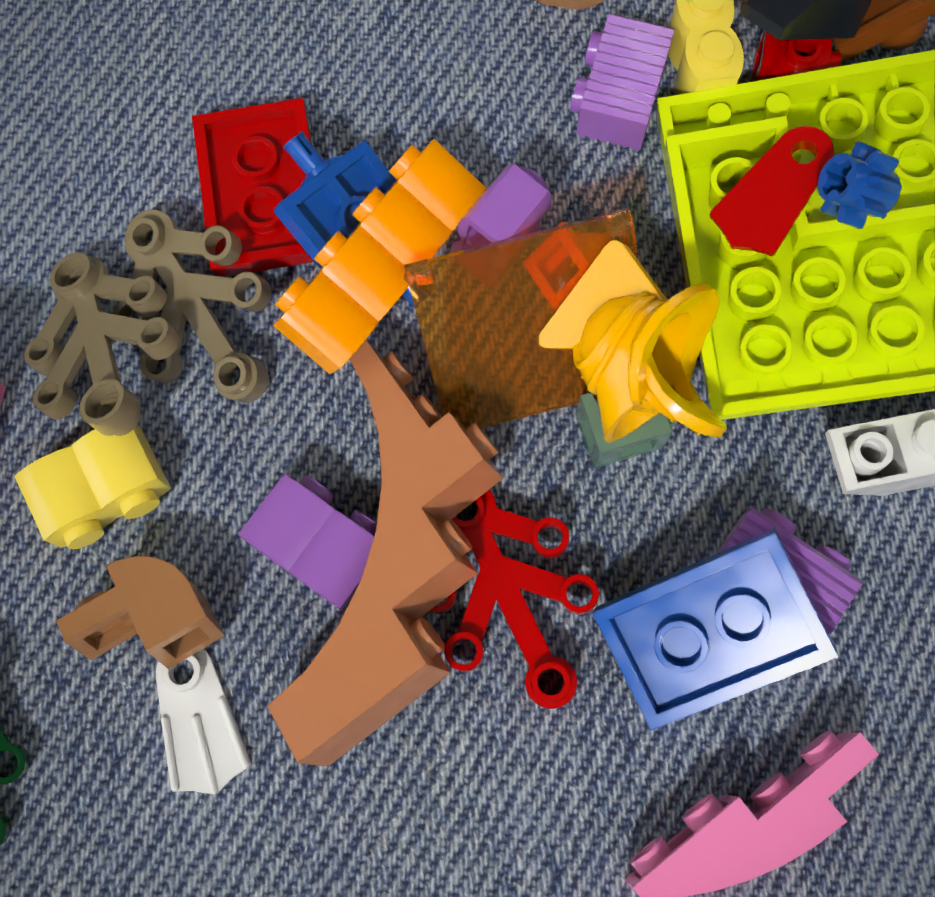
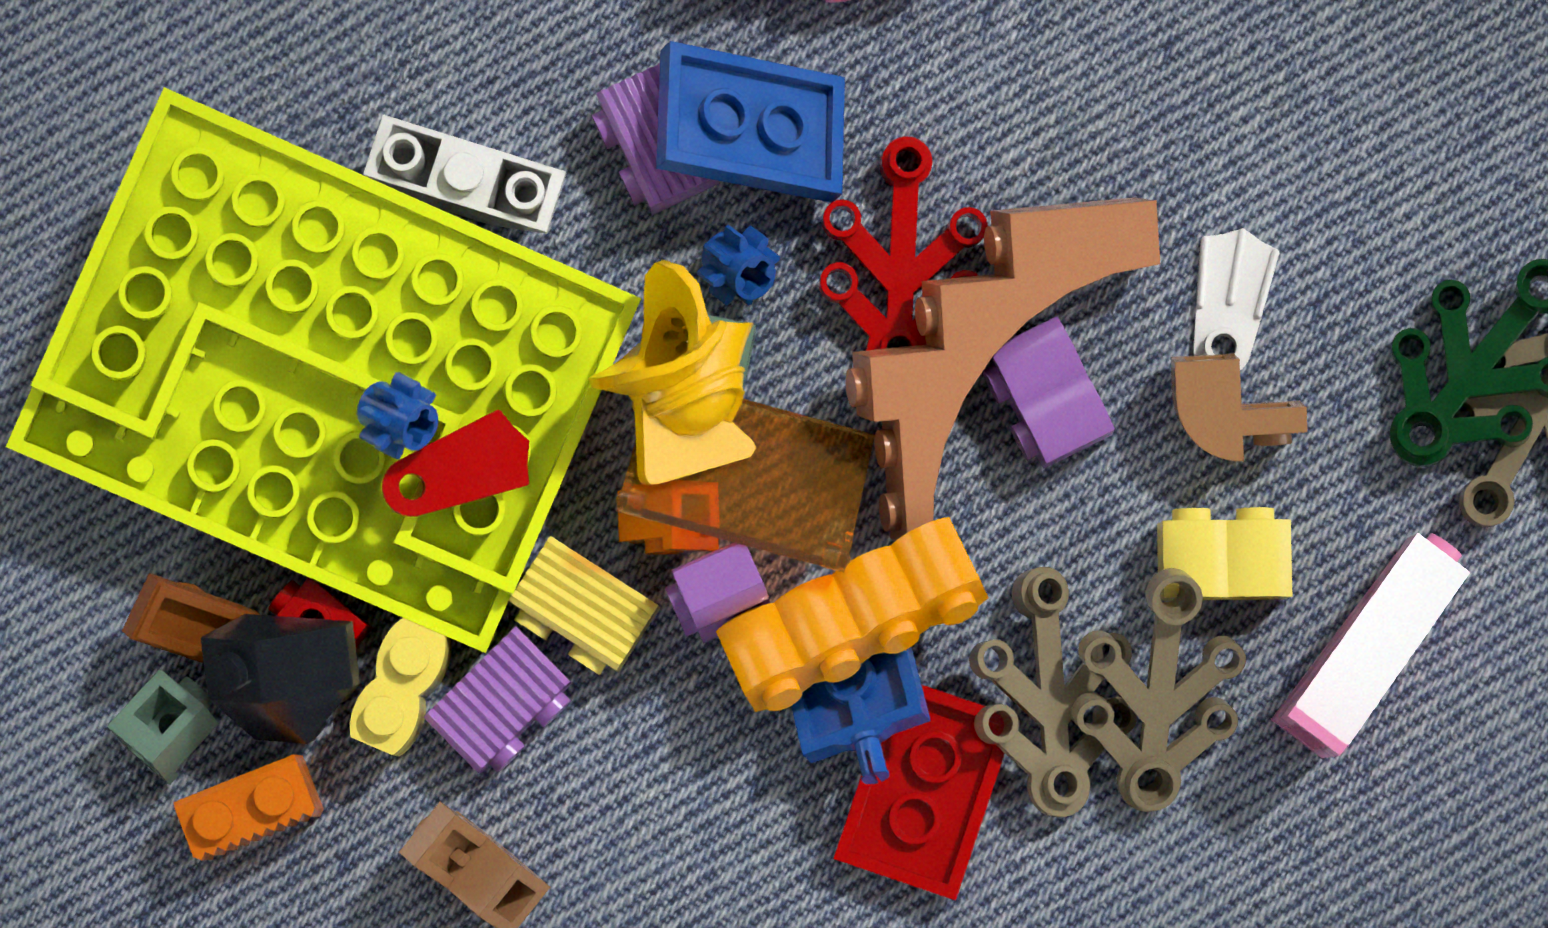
camera: 155 degrees left, 10 degrees up
none -> light yellow brick [508,536,660,675]
none -> blue gear [697,225,780,306]

